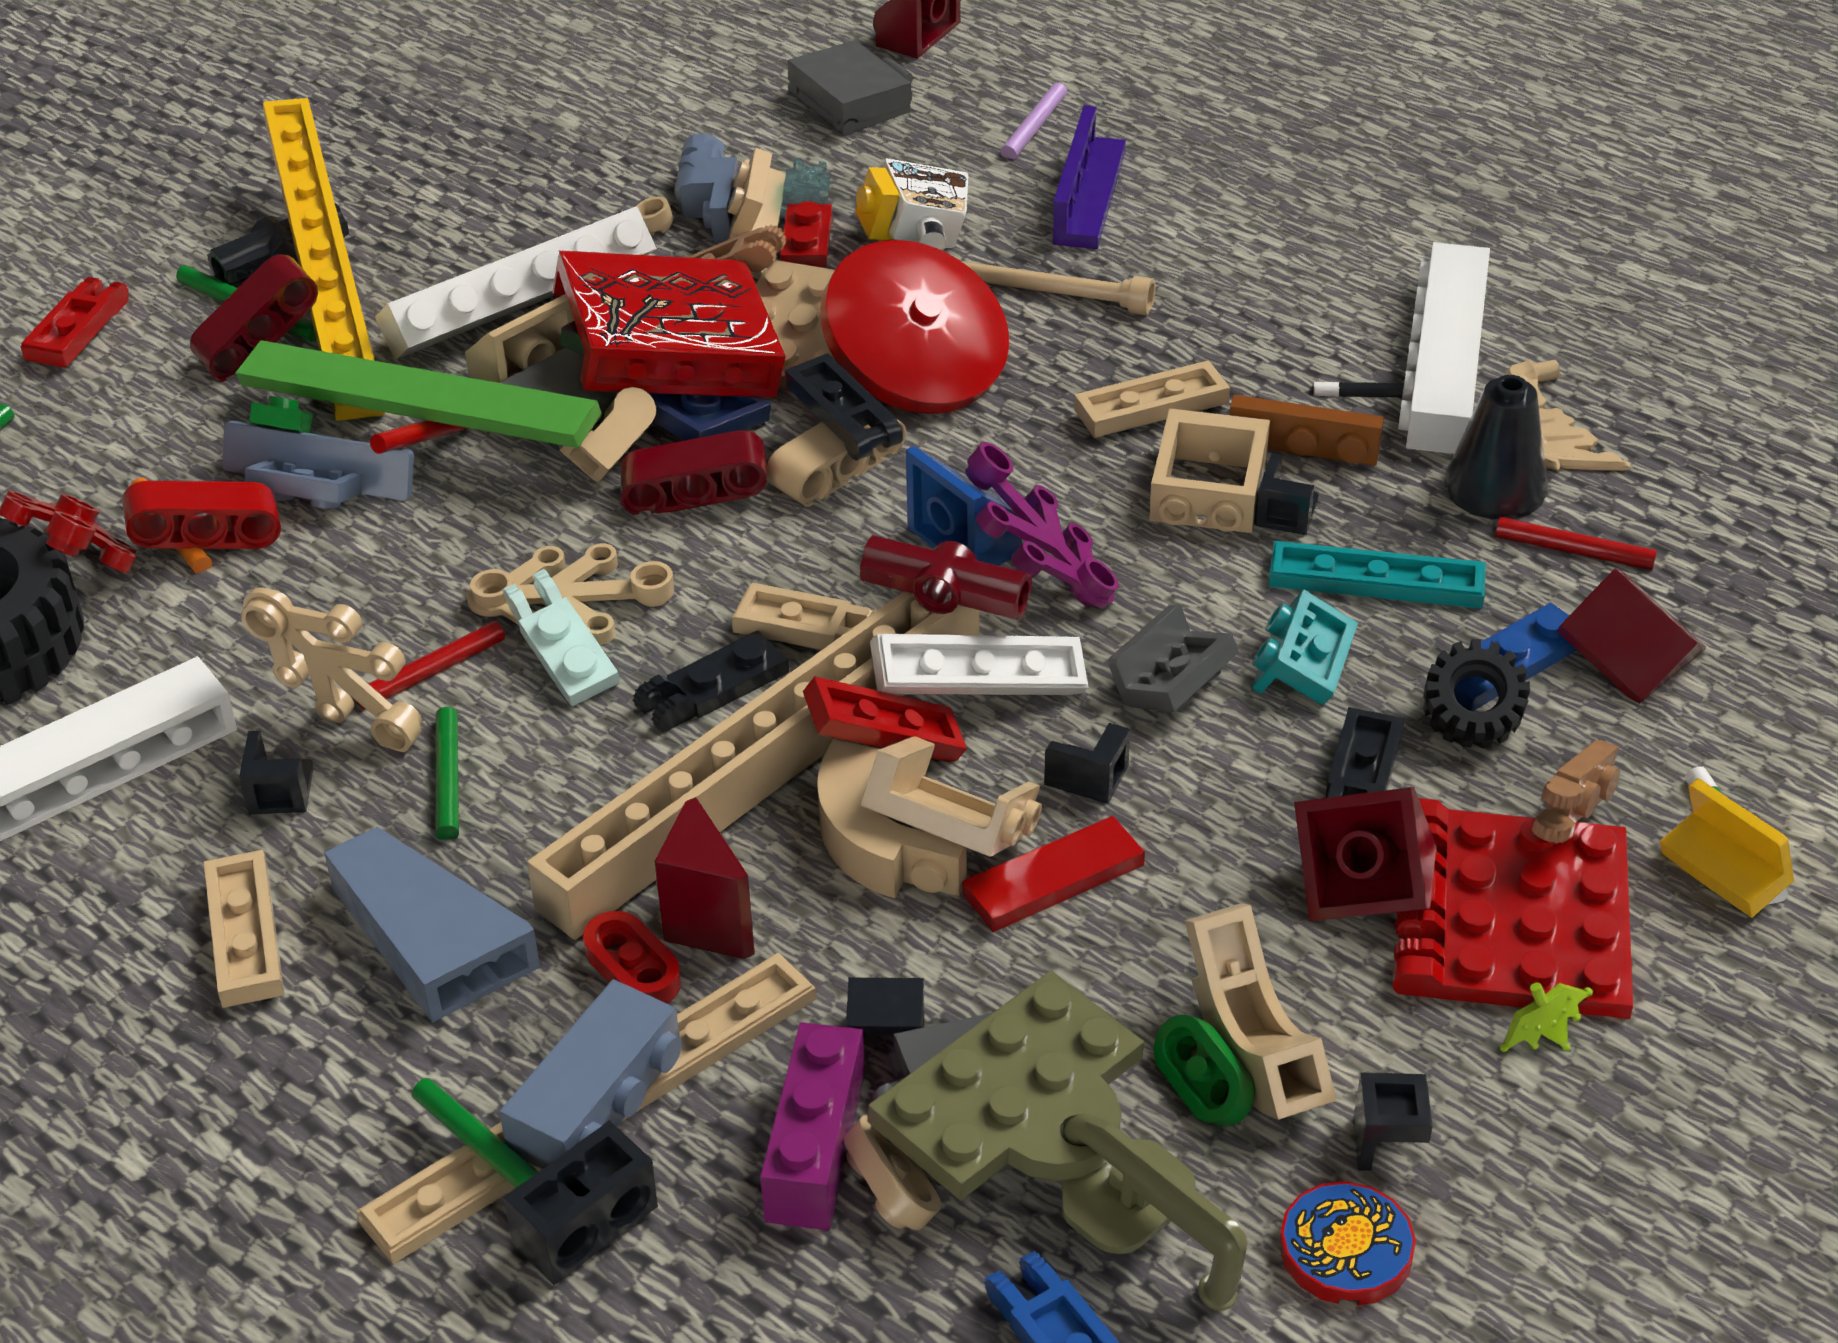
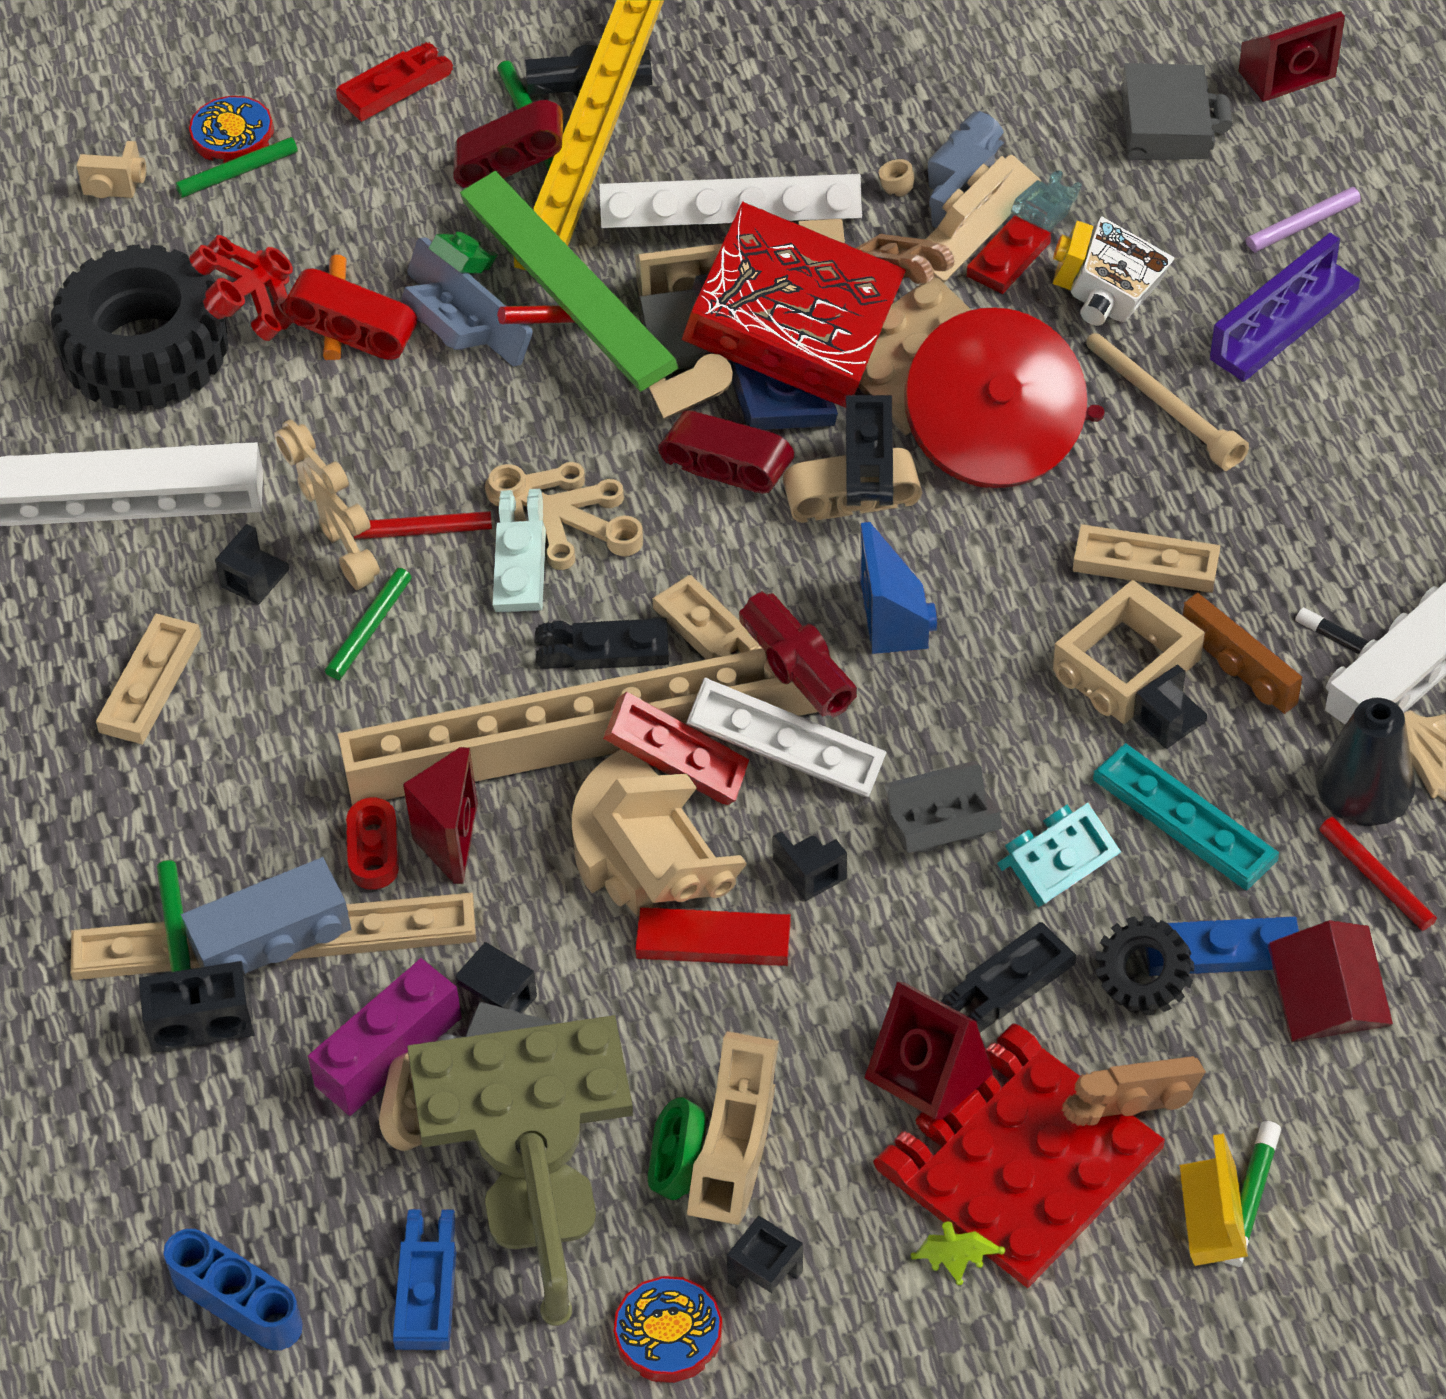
camera: 35 degrees right, 10 degrees up
sand blue slope [324,827,540,1023] -> none
magenta plant [965,442,1119,608] -> none

